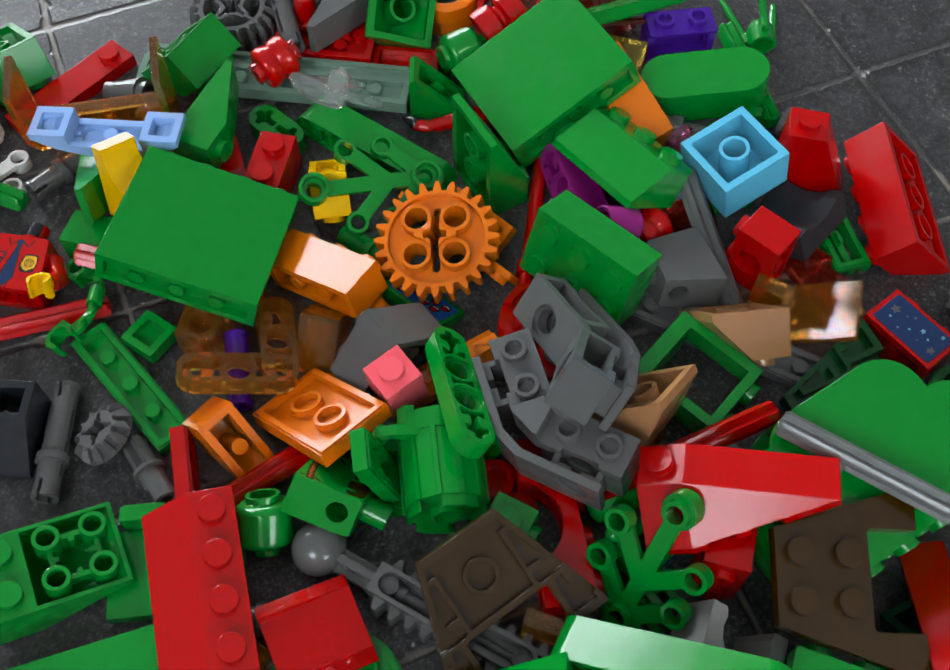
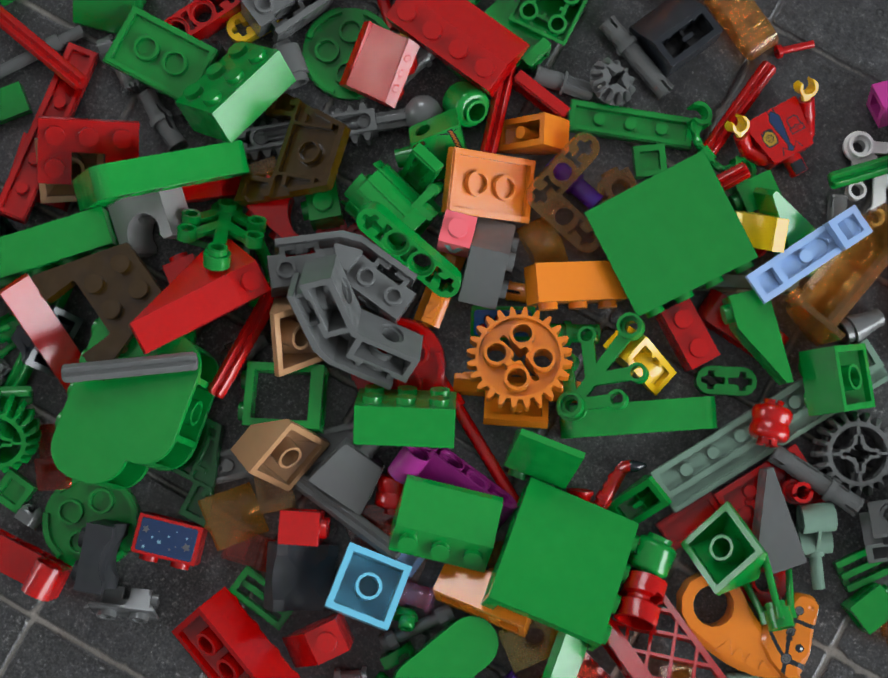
camera: 140 degrees right, 25 degrees up
clear piece [289,67,383,109] -> none

